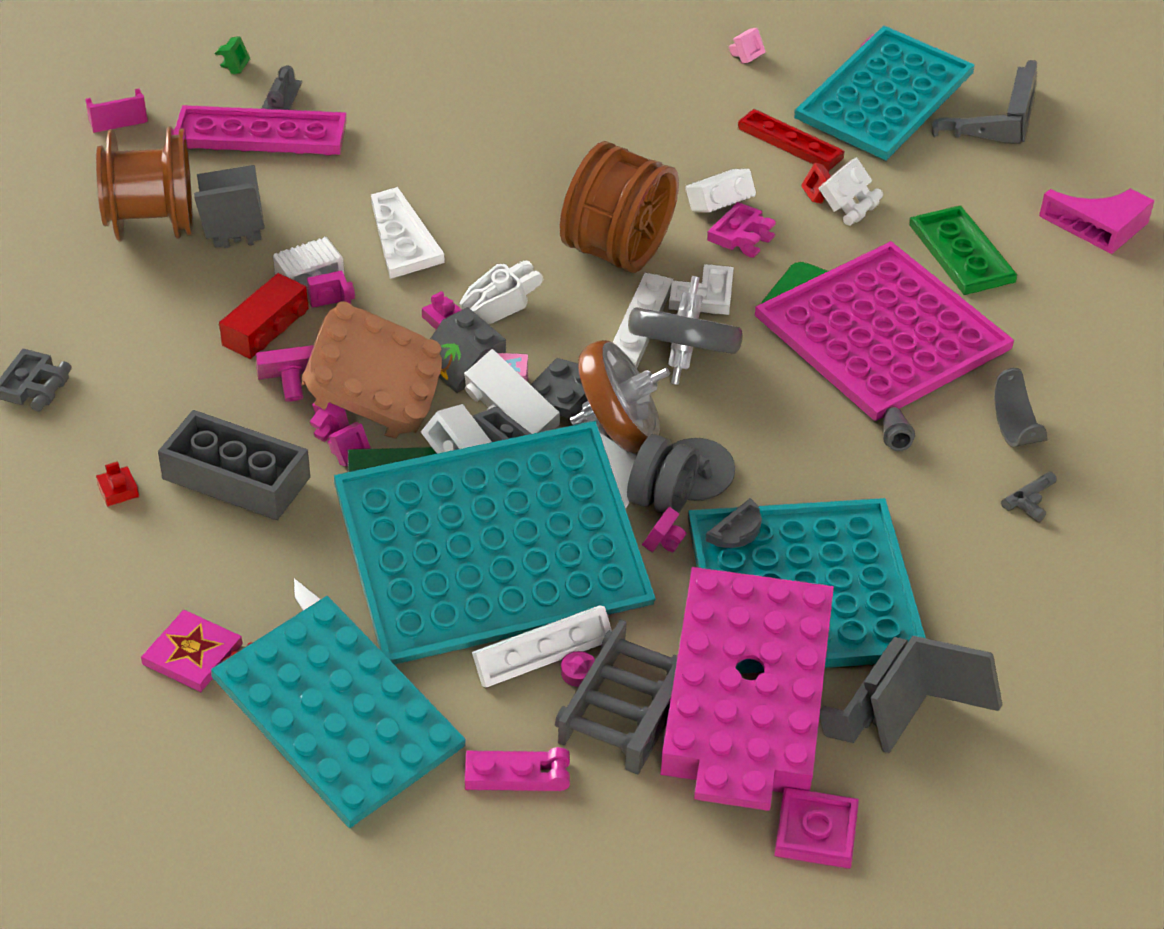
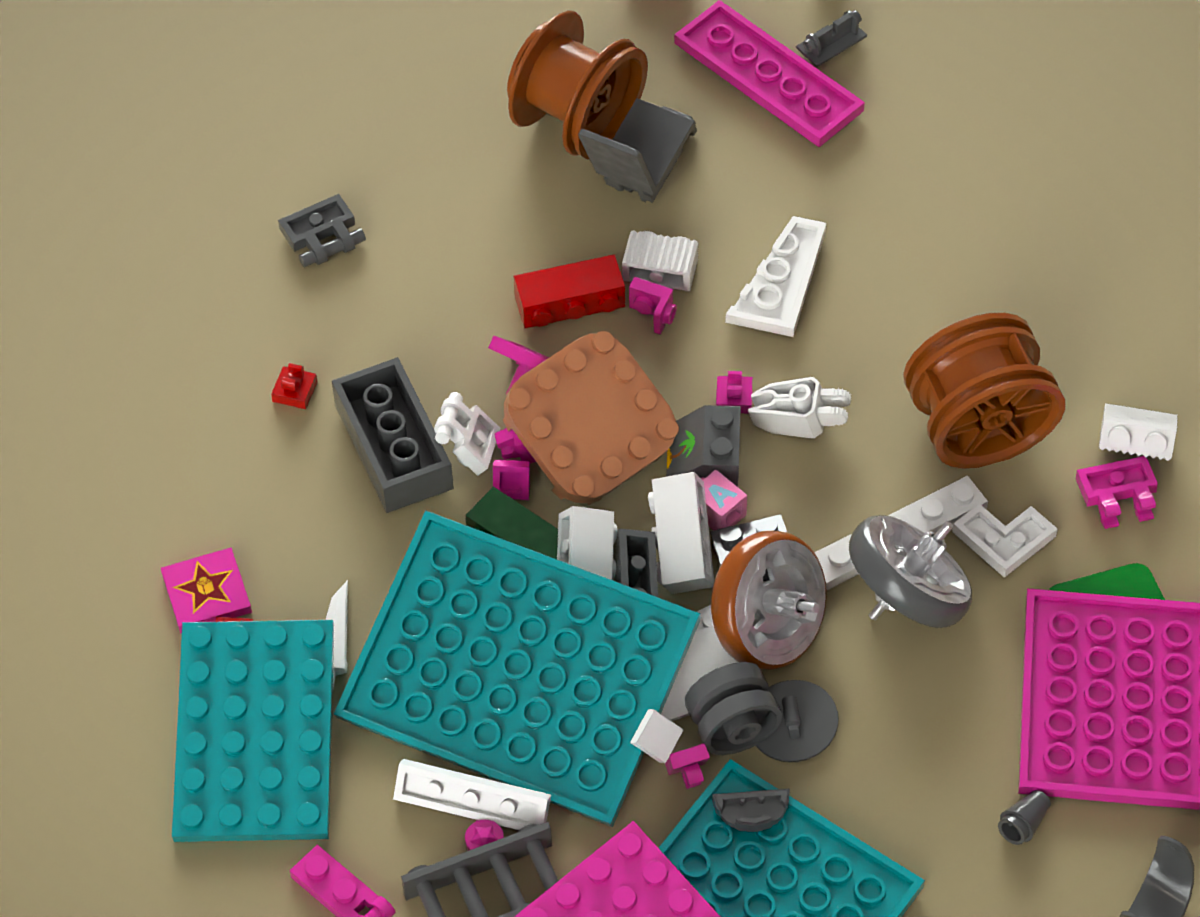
camera: 45 degrees right, 10 degrees up
none -> white plate [434,392,500,476]
none -> white tile [630,709,684,763]

